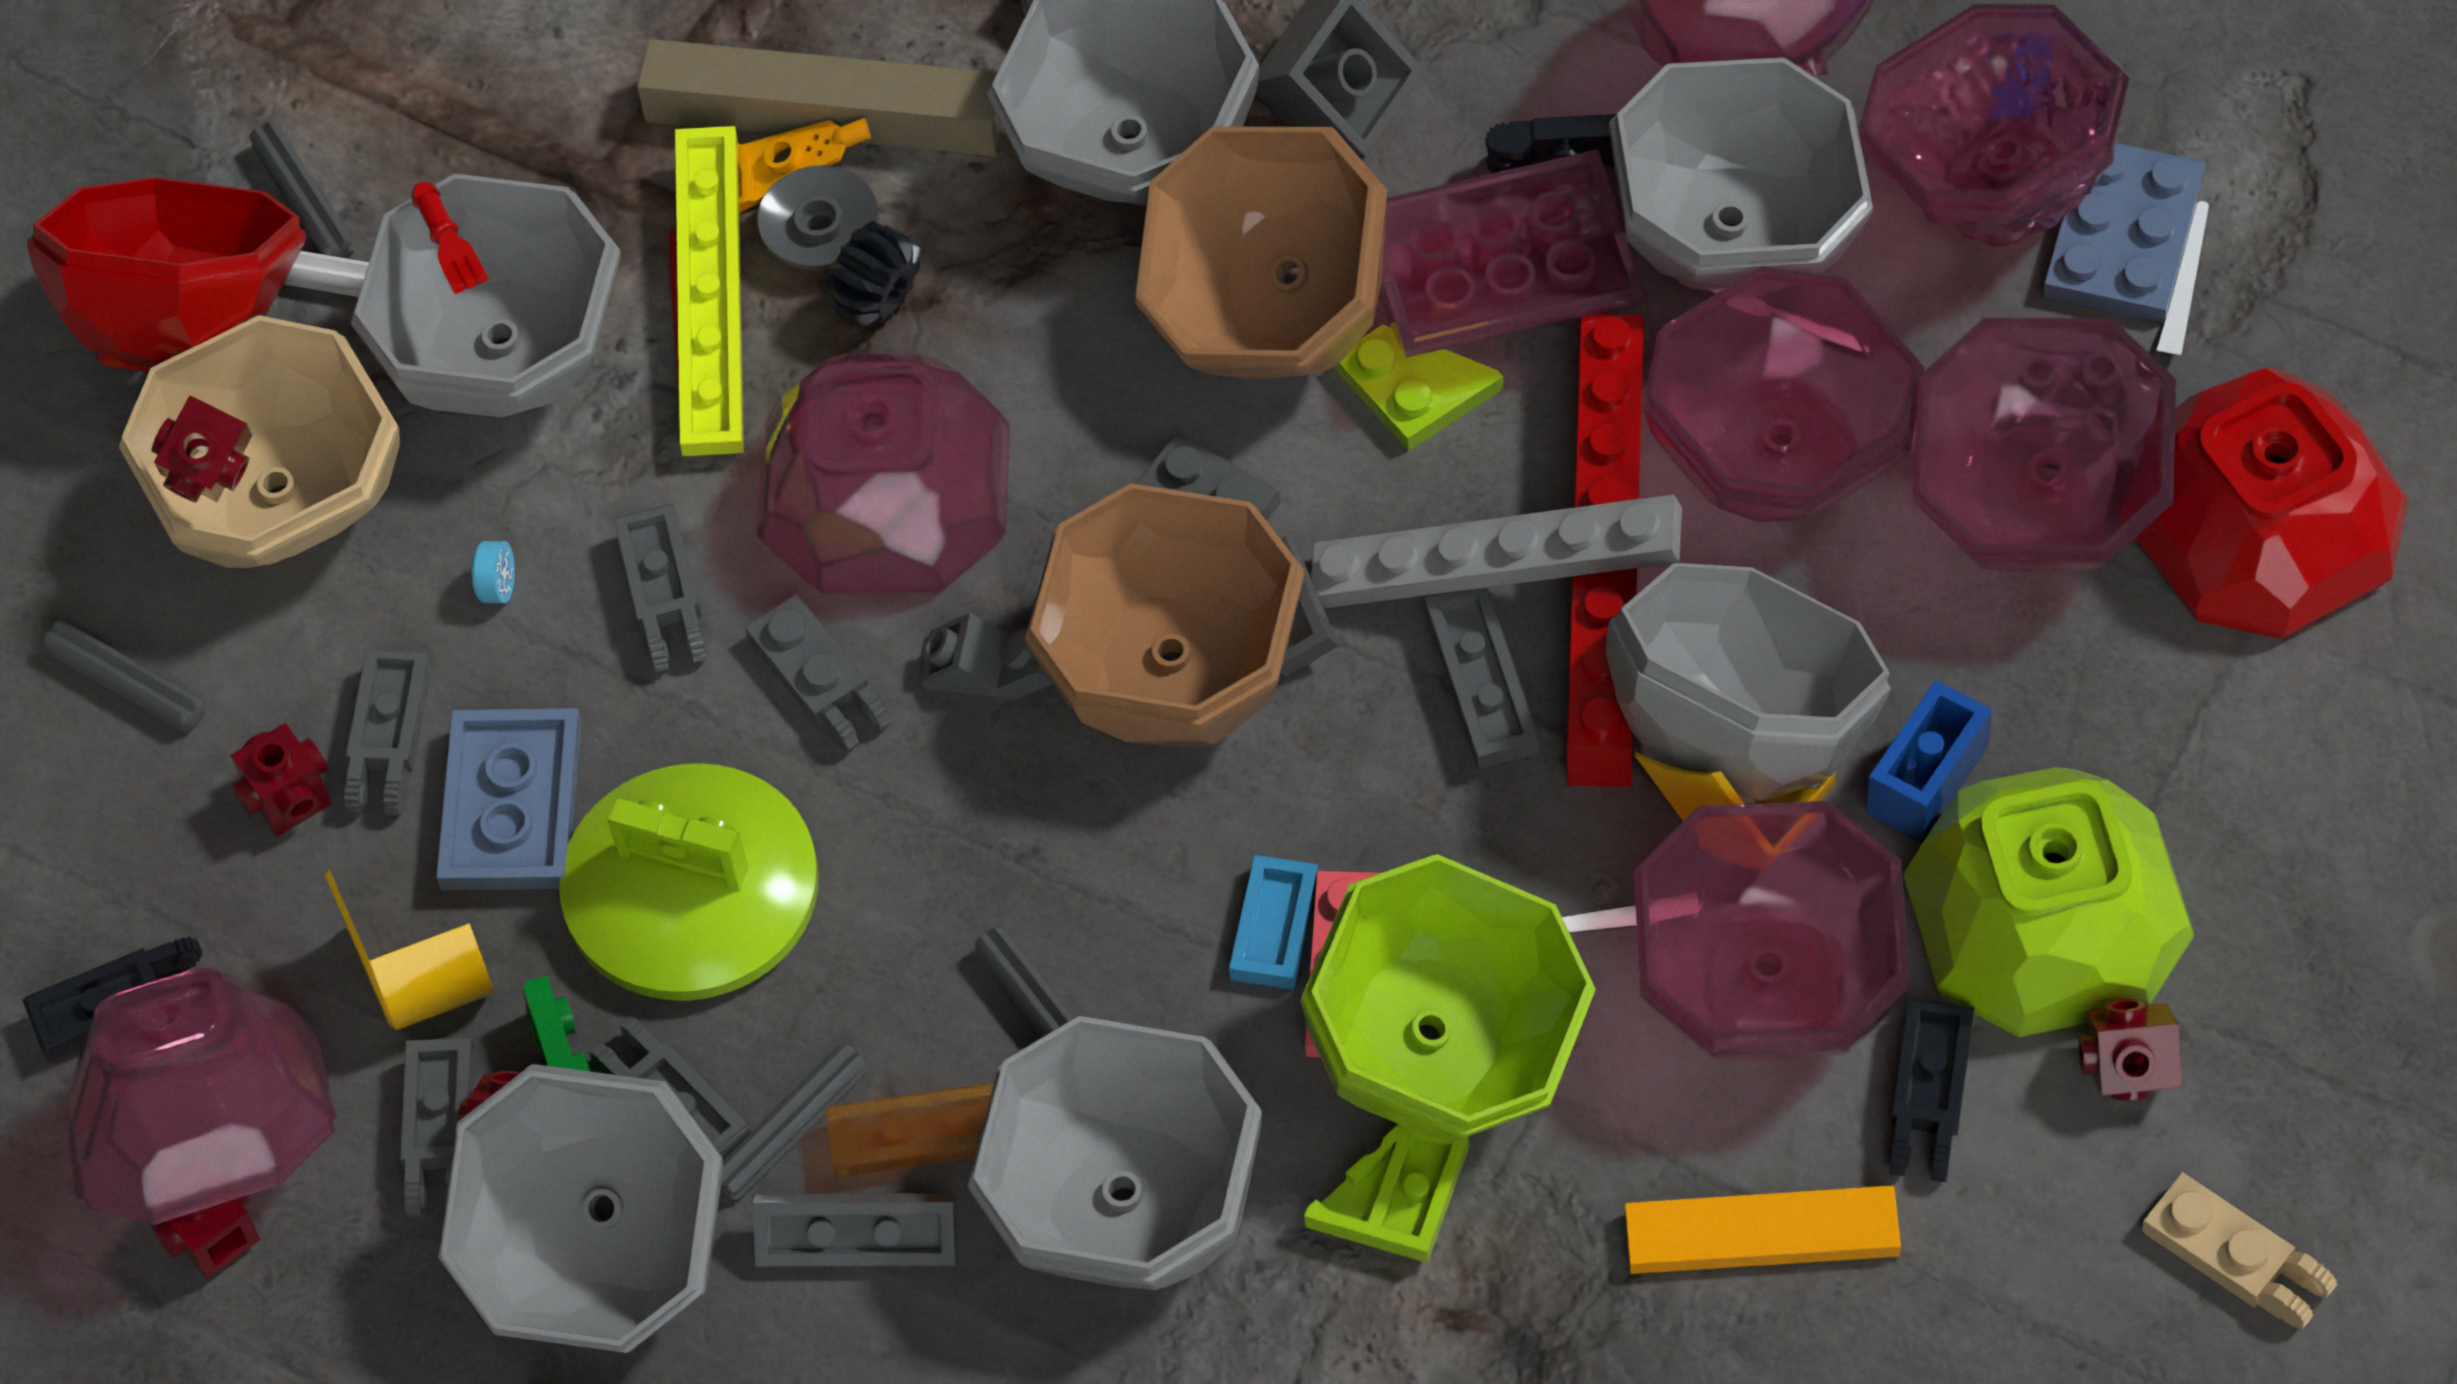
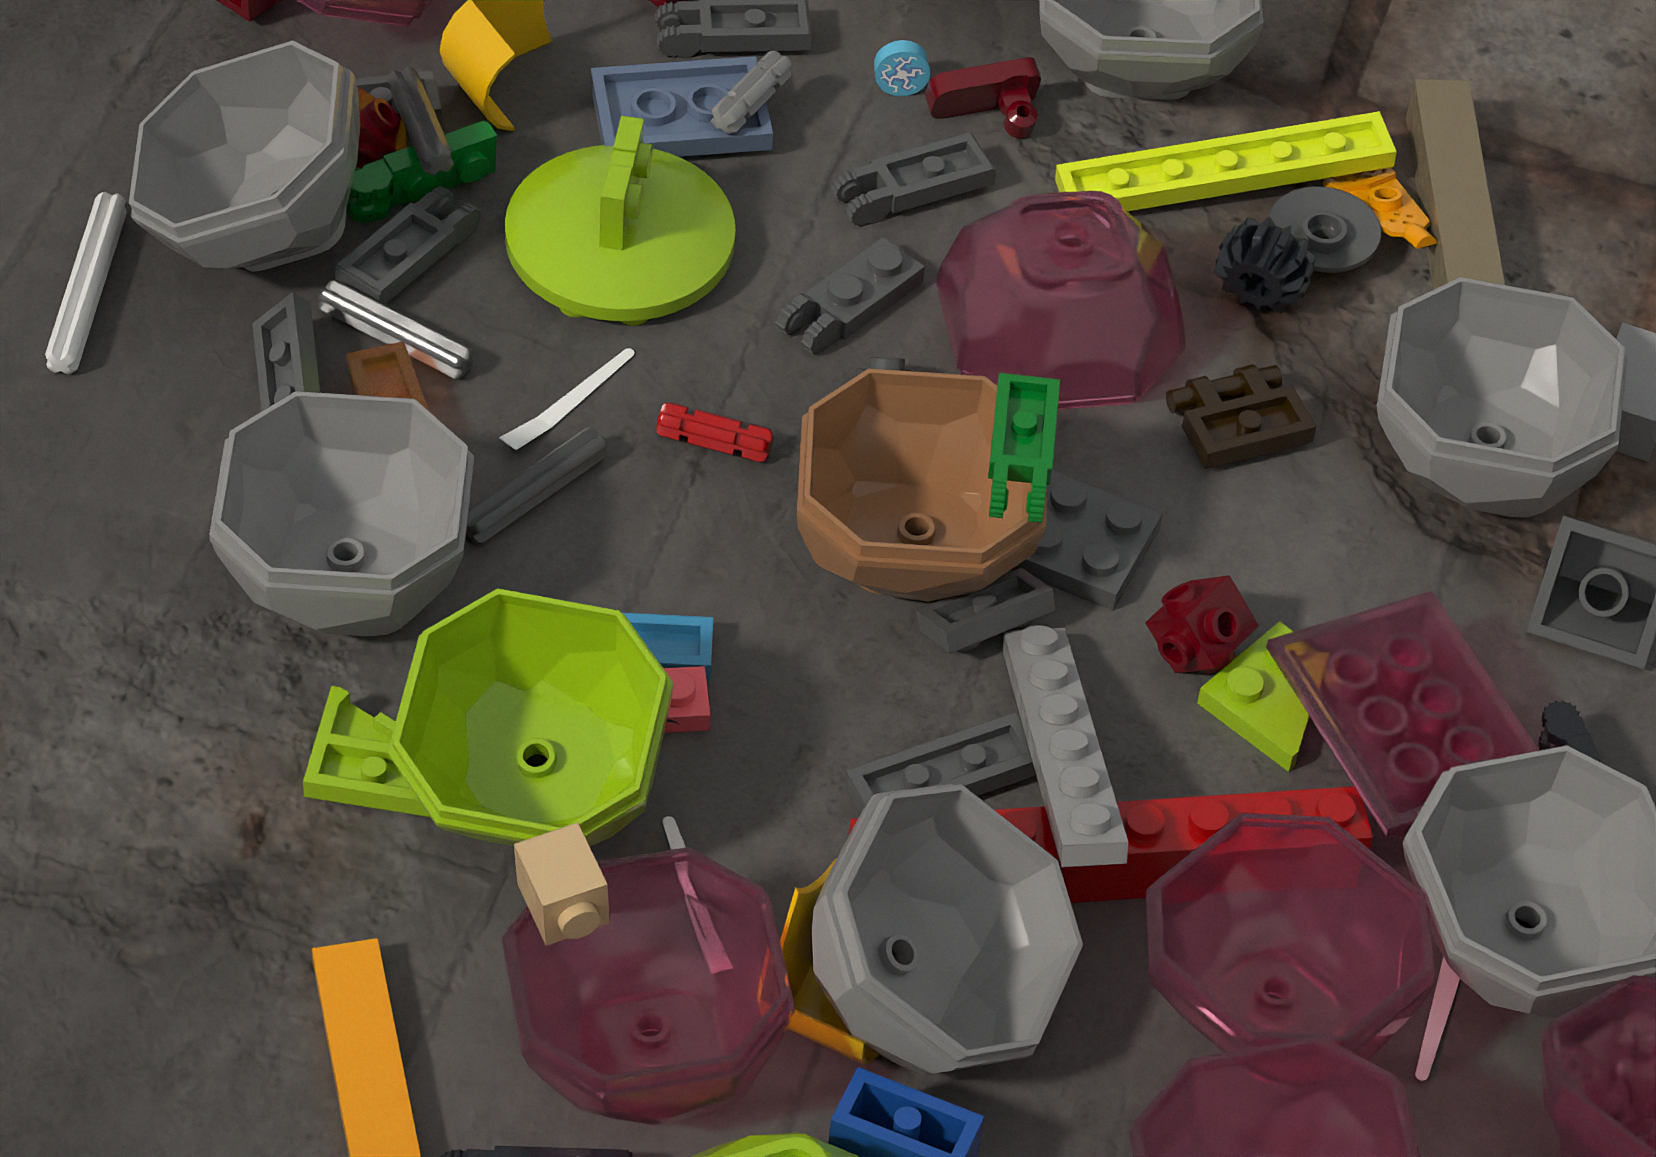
camera: 70 degrees right, 10 degrees down
medium nougat rock [1135,126,1387,380] -> none
none -> dark grey axle [388,66,454,176]
none -> white sticker [499,348,635,450]
none -> tan brick [514,823,610,946]
none -> red axle [656,402,773,463]
none -> light grey axle [711,50,792,134]
none -> dark red piece [925,57,1041,138]
none -> green hinge [988,373,1060,523]
none -> dark red brick [1145,575,1259,674]
none -> dark brown plate [1166,364,1316,469]

